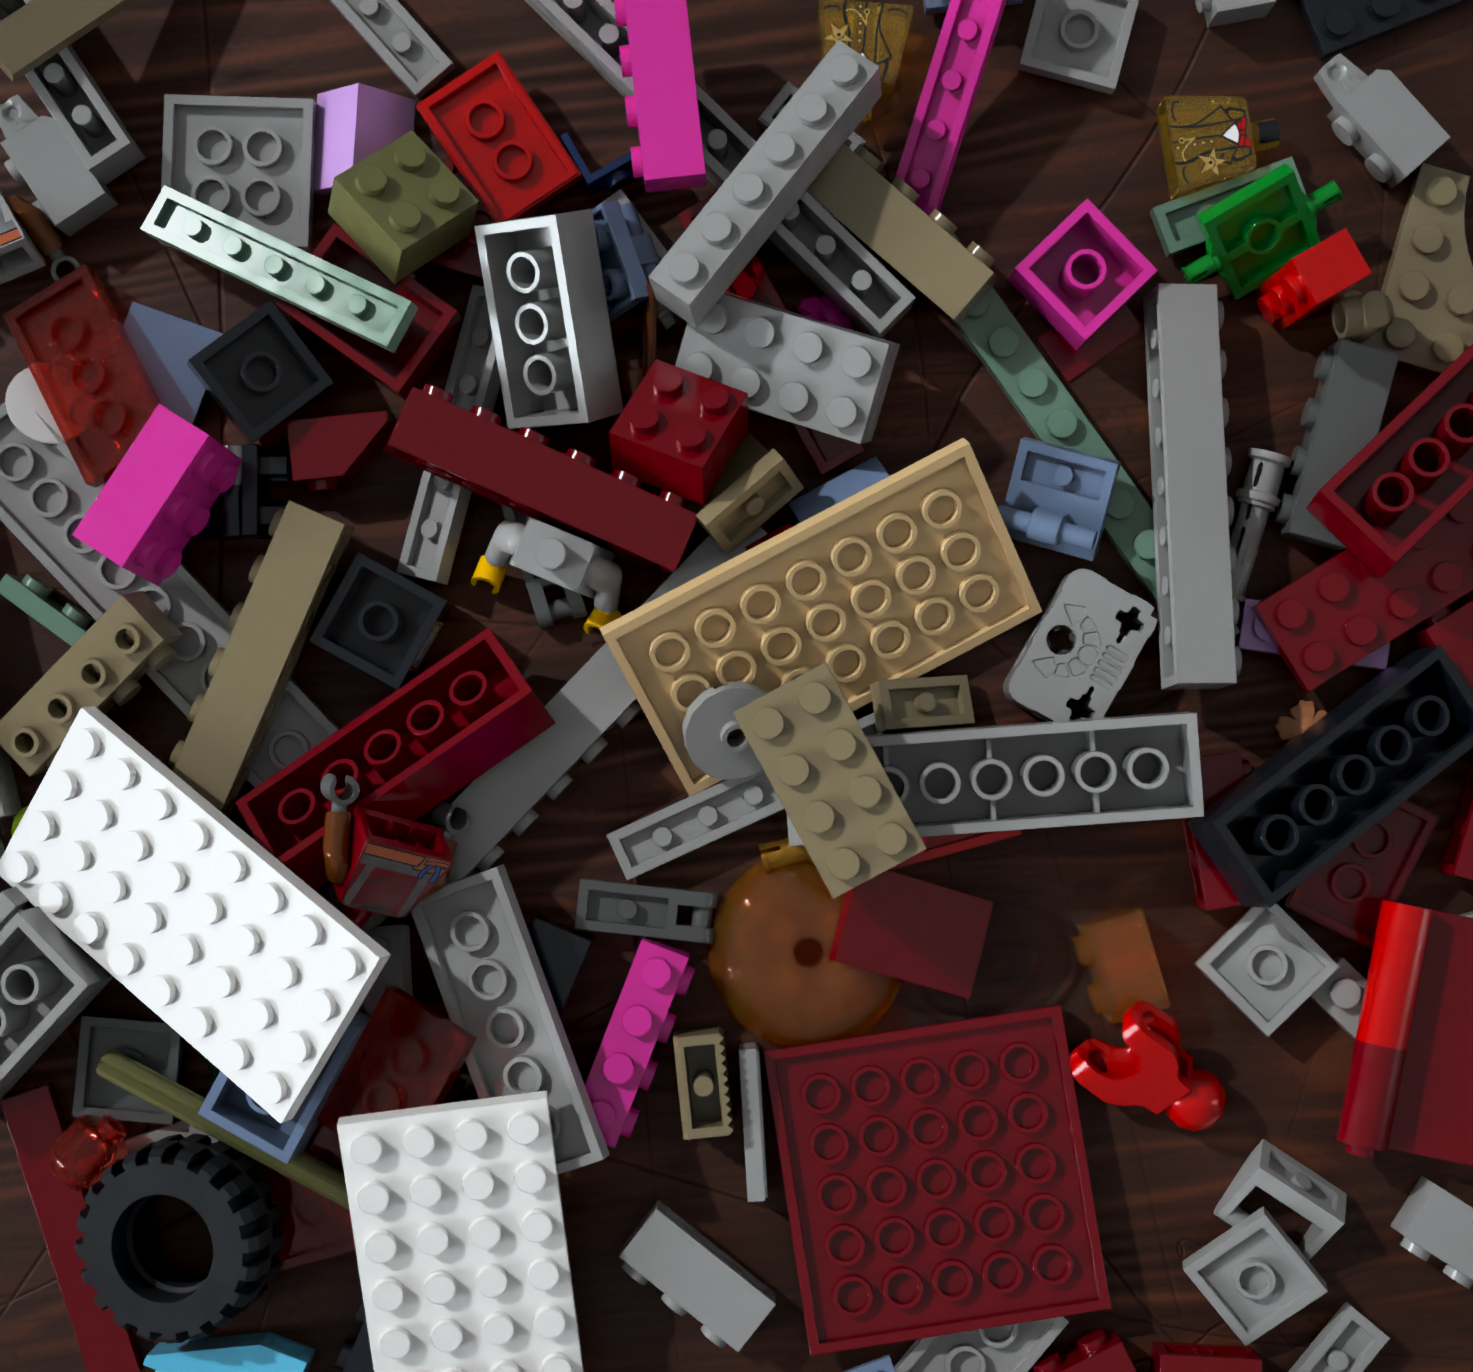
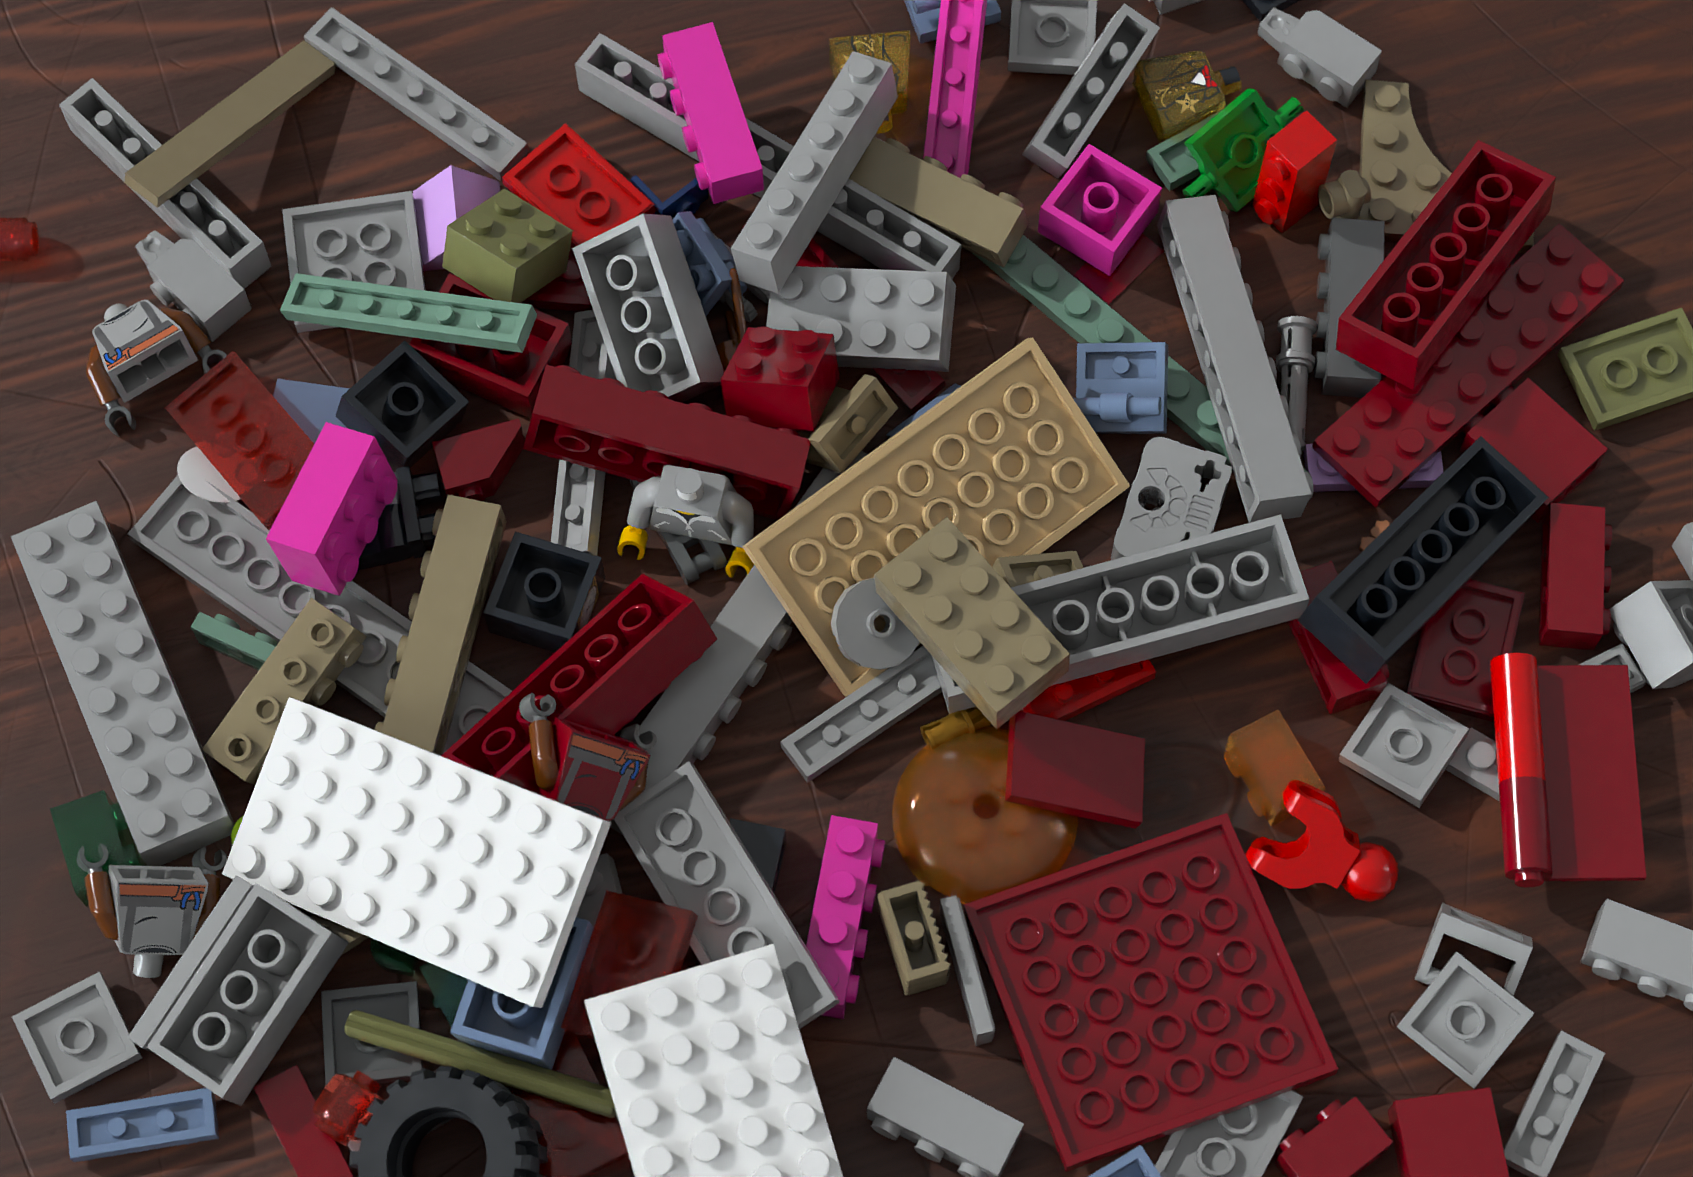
camera: 10 degrees left, 20 degrees down
dark grey plate [574,878,720,943] -> none
none -> light grey brick [1022,3,1160,179]

